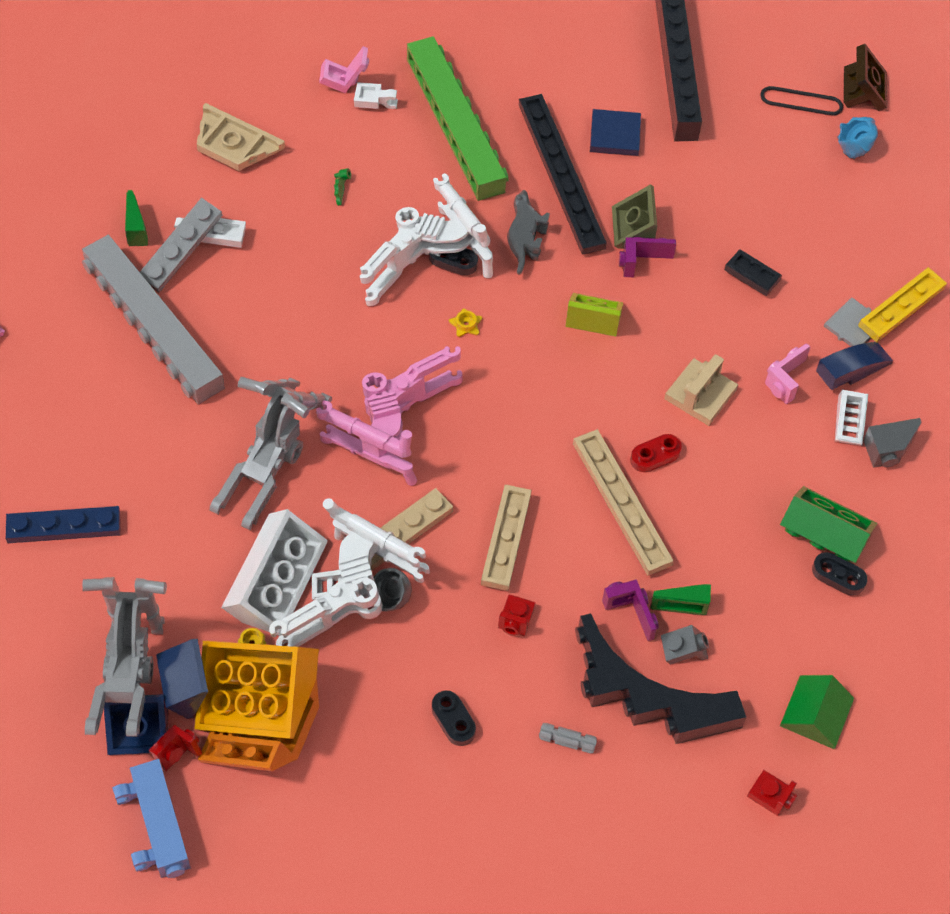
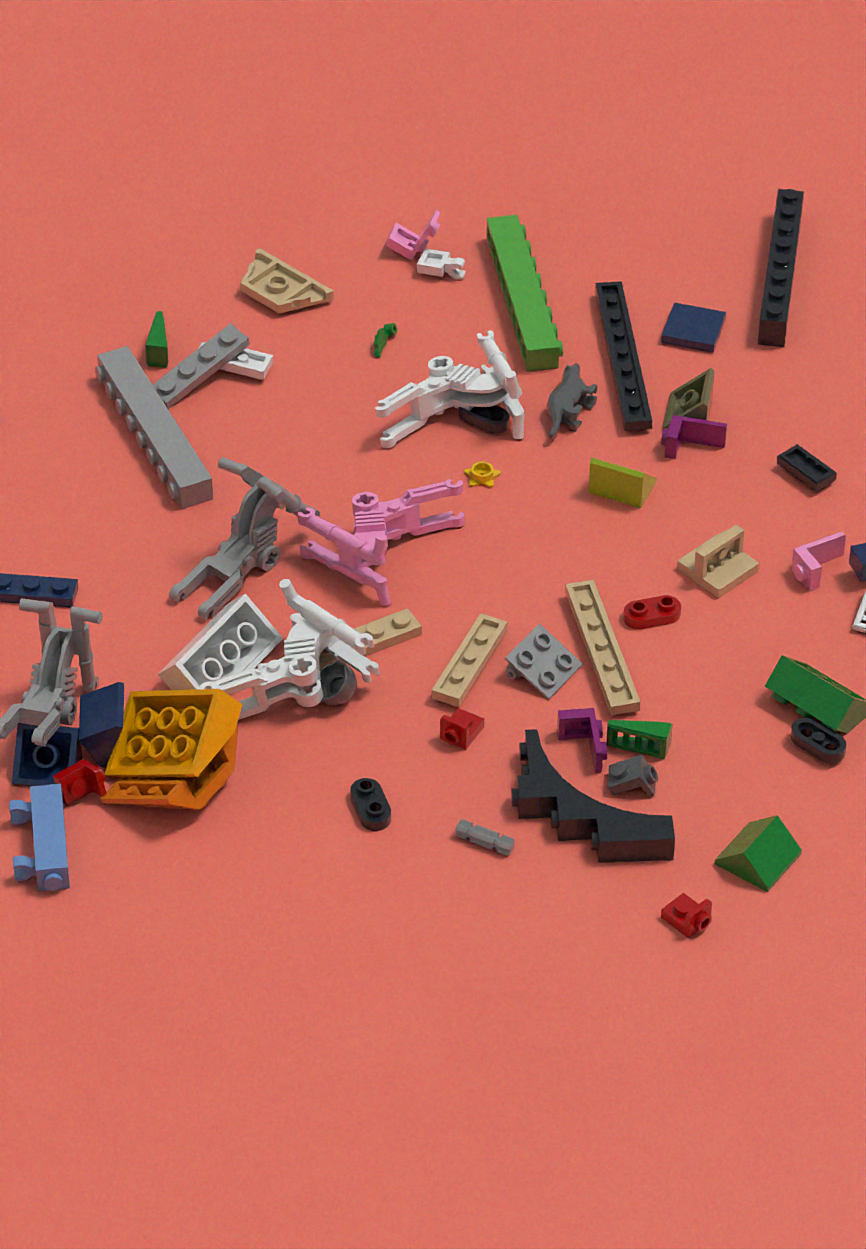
camera: 15 degrees right, 15 degrees down
none -> light grey hinge [505,623,583,699]

